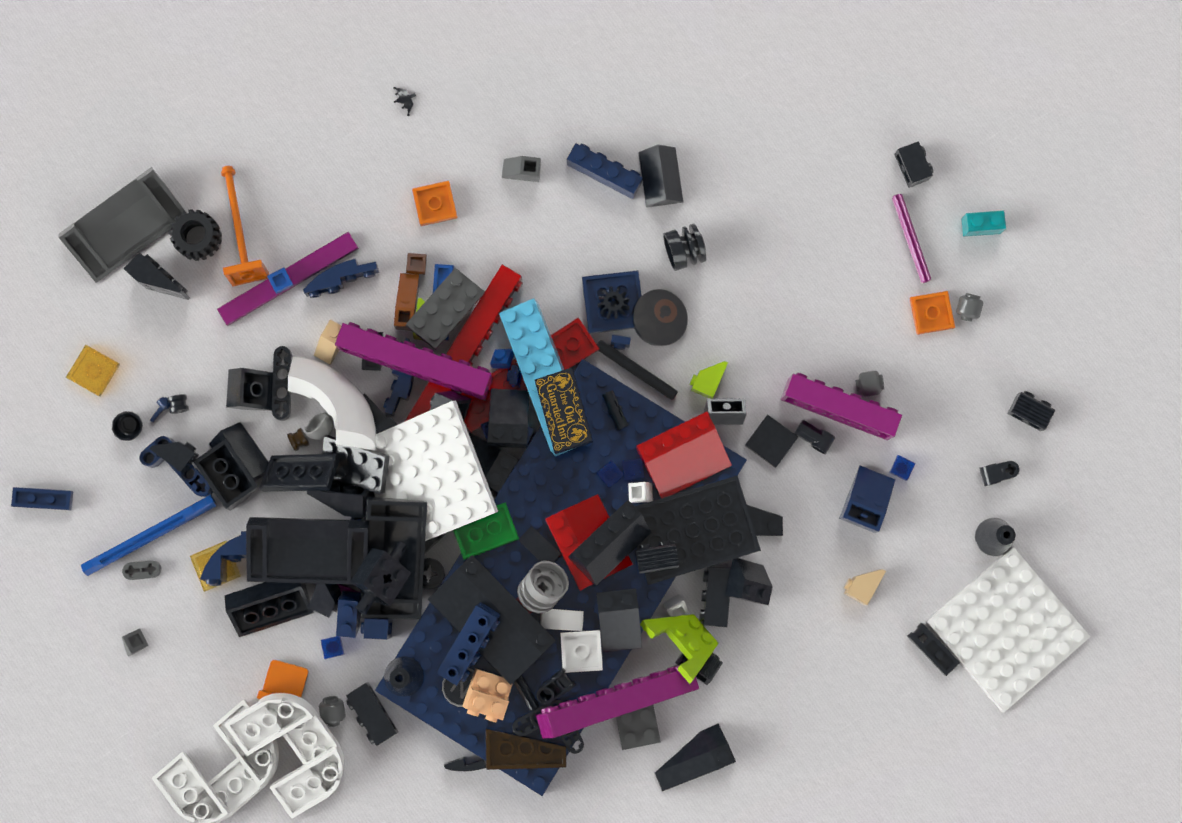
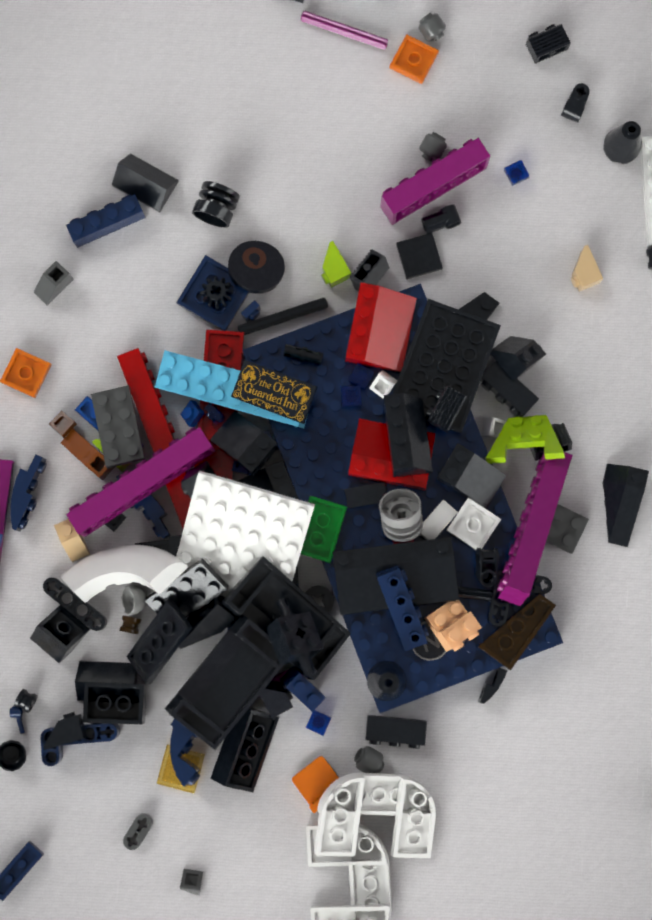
camera: 45 degrees left, 0 degrees up
blue piece [81,495,217,576] -> none
dark blue brick [360,618,393,640] -> none
dark blue slope [839,465,896,533] -> none

